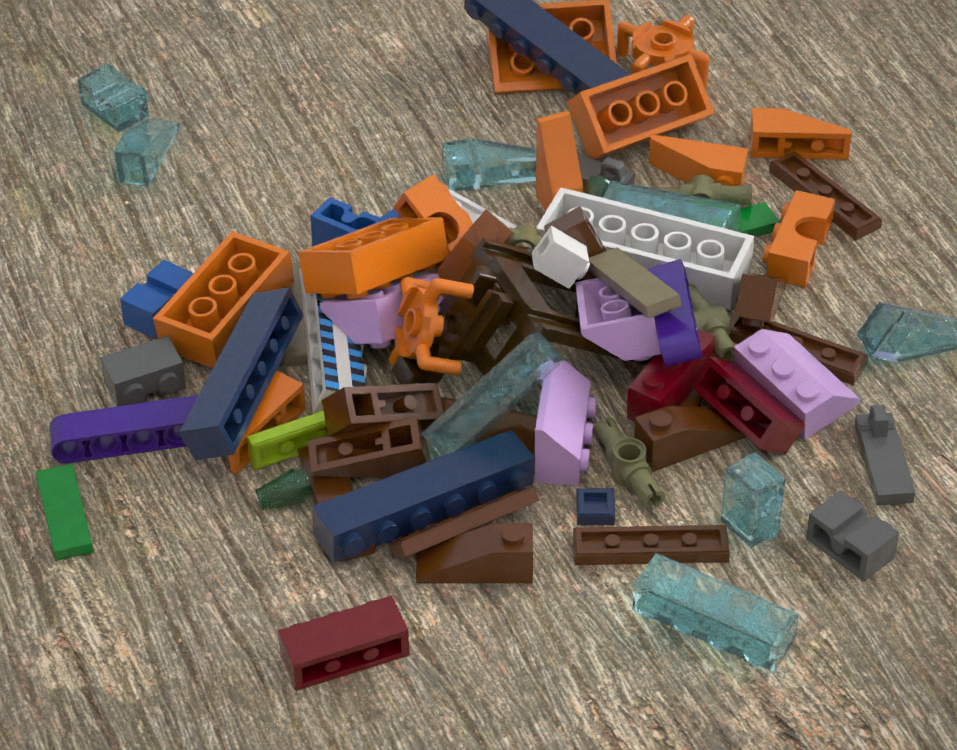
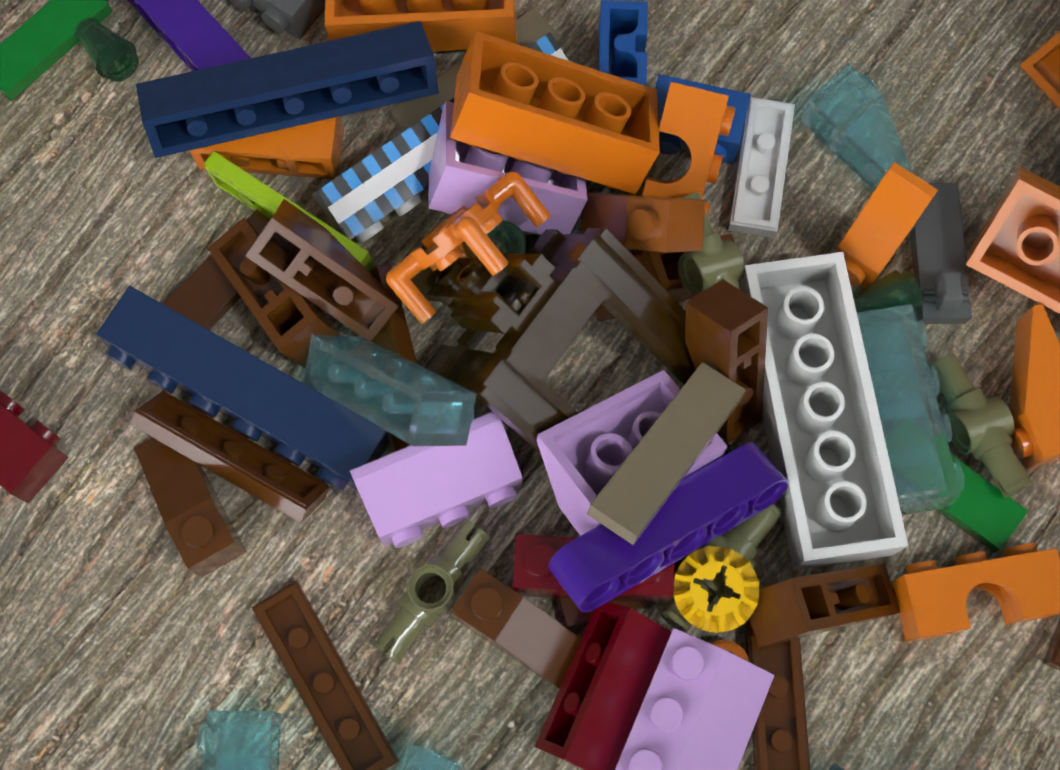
camera: 60 degrees right, 30 degrees up
clear green cone [255,468,314,511] -> none
white brick [532,226,590,288] -> none
dark blue tile [576,488,615,525] -> none
none -> clear green cone [76,18,139,82]
none -> yellow gear [674,546,760,633]

